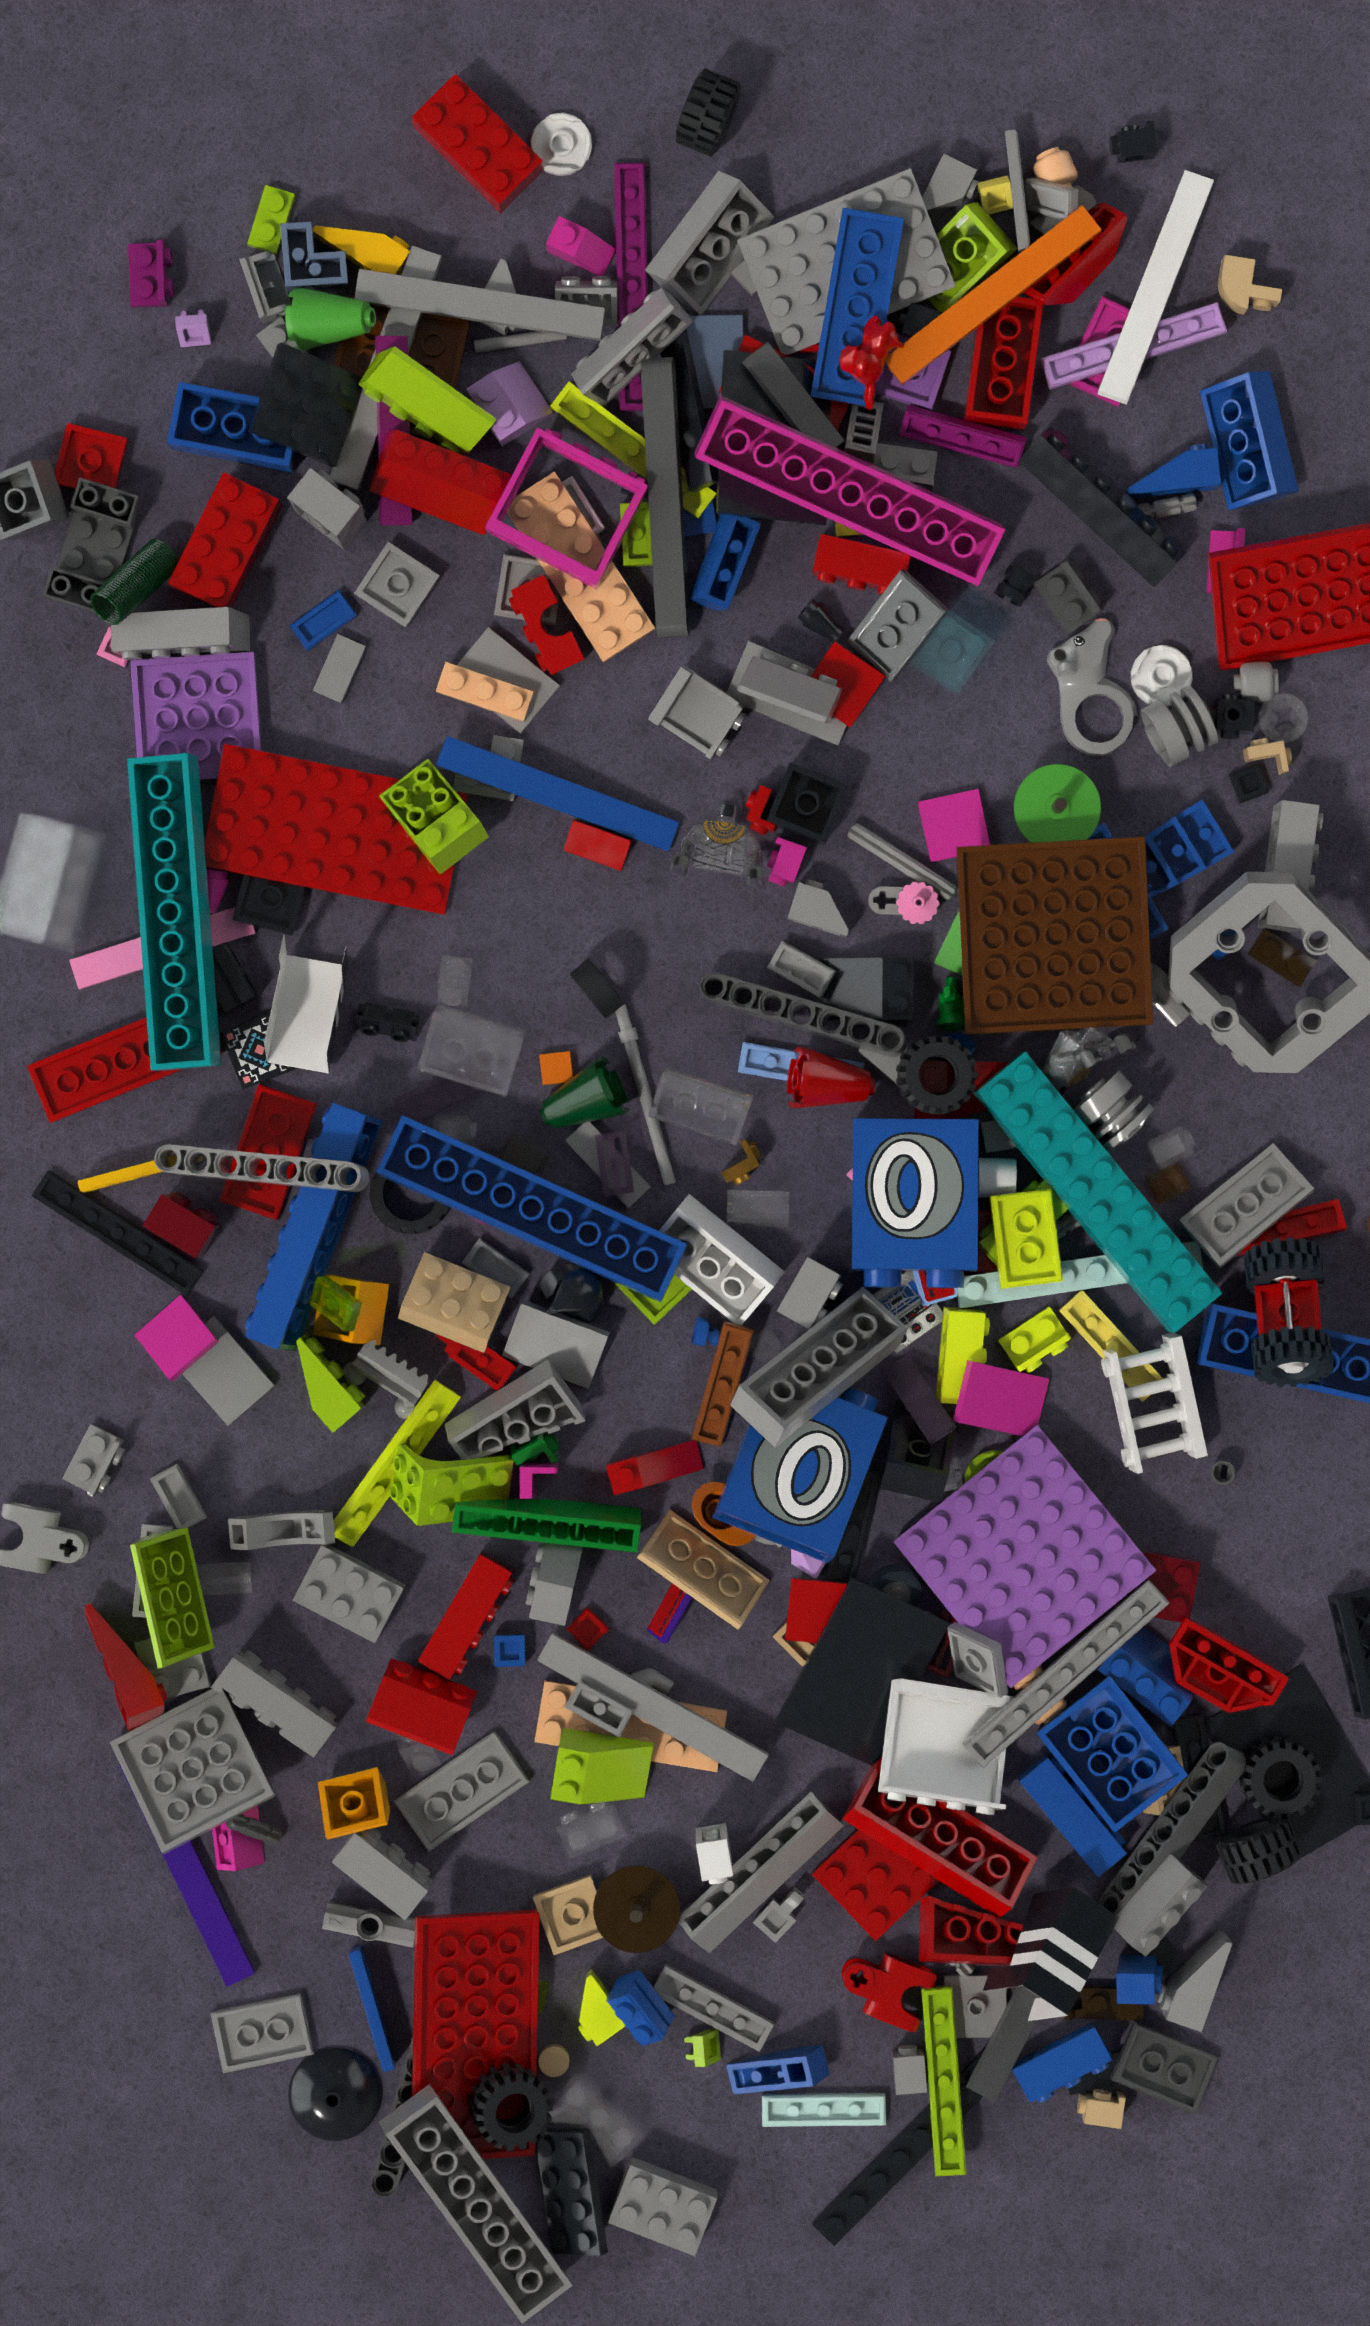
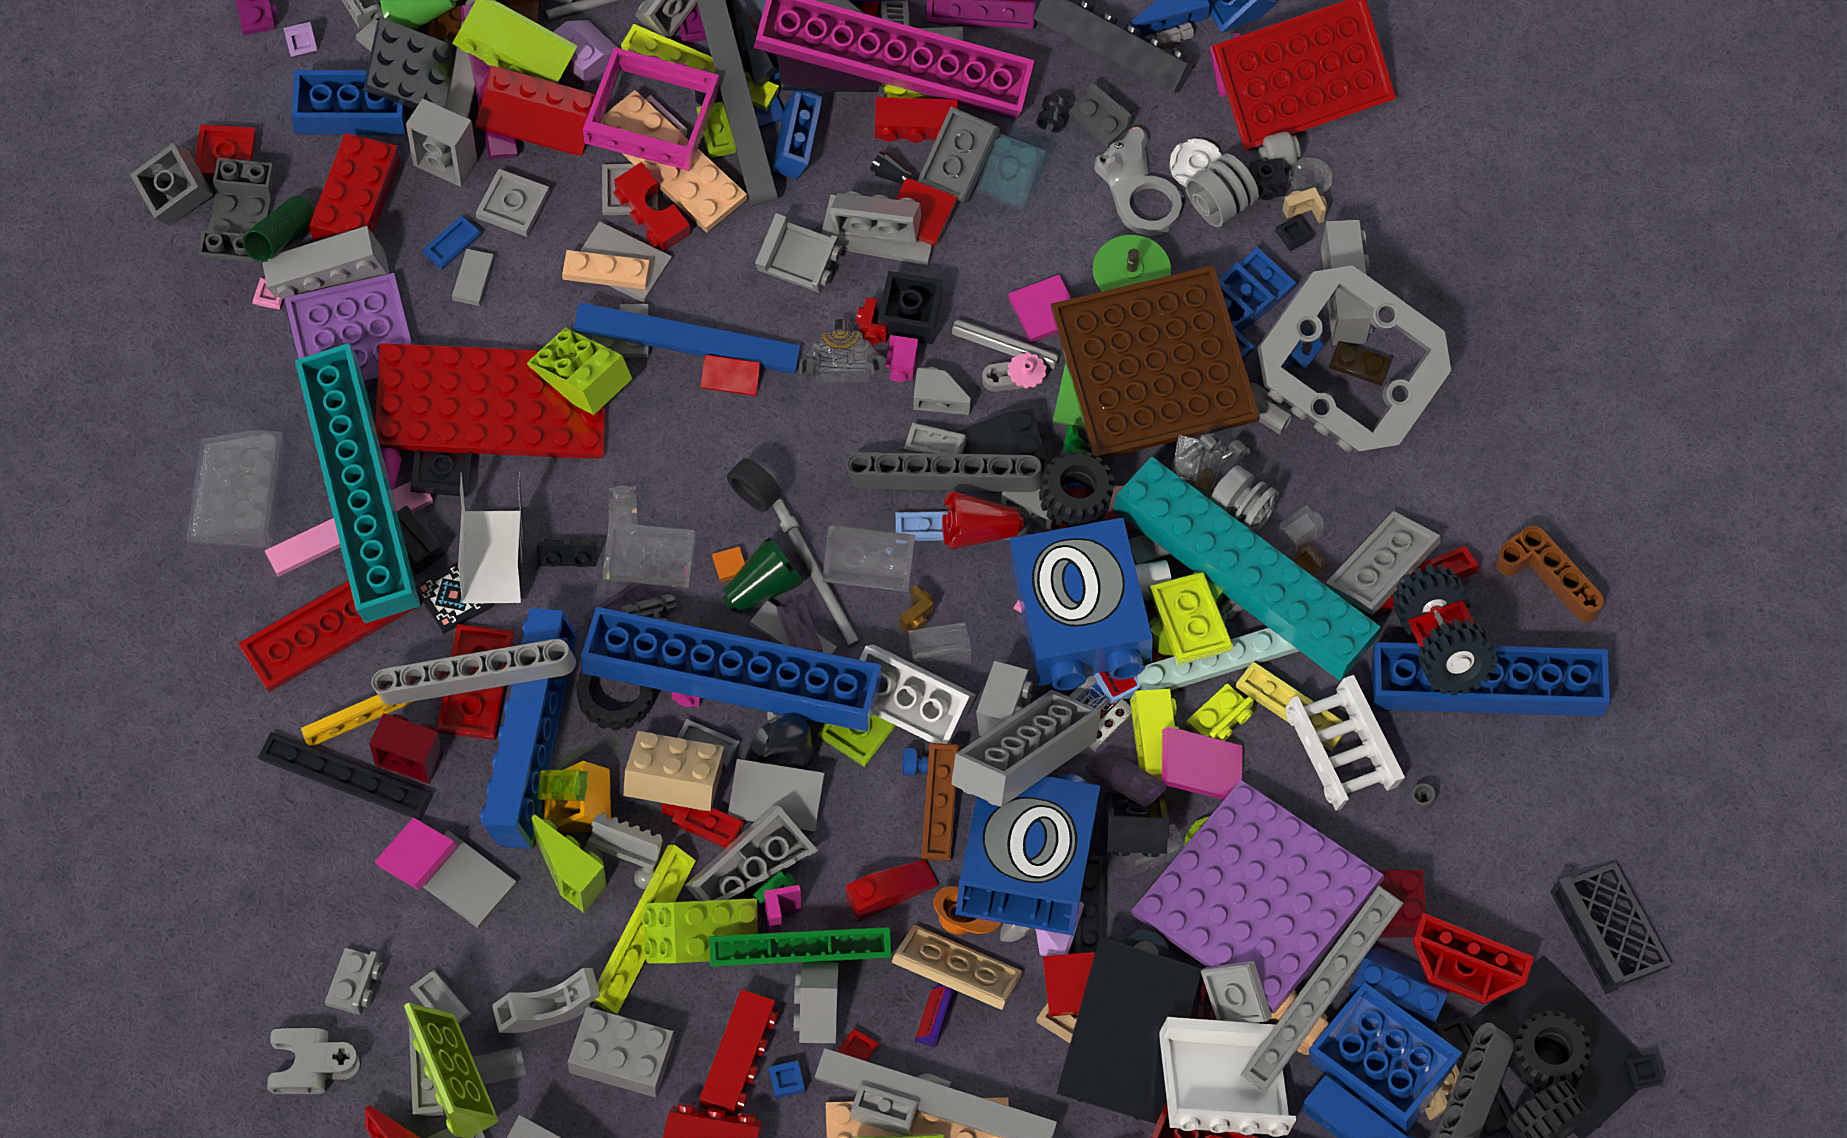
camera: 10 degrees left, 25 degrees down
none -> dark grey axle [621,594,677,617]

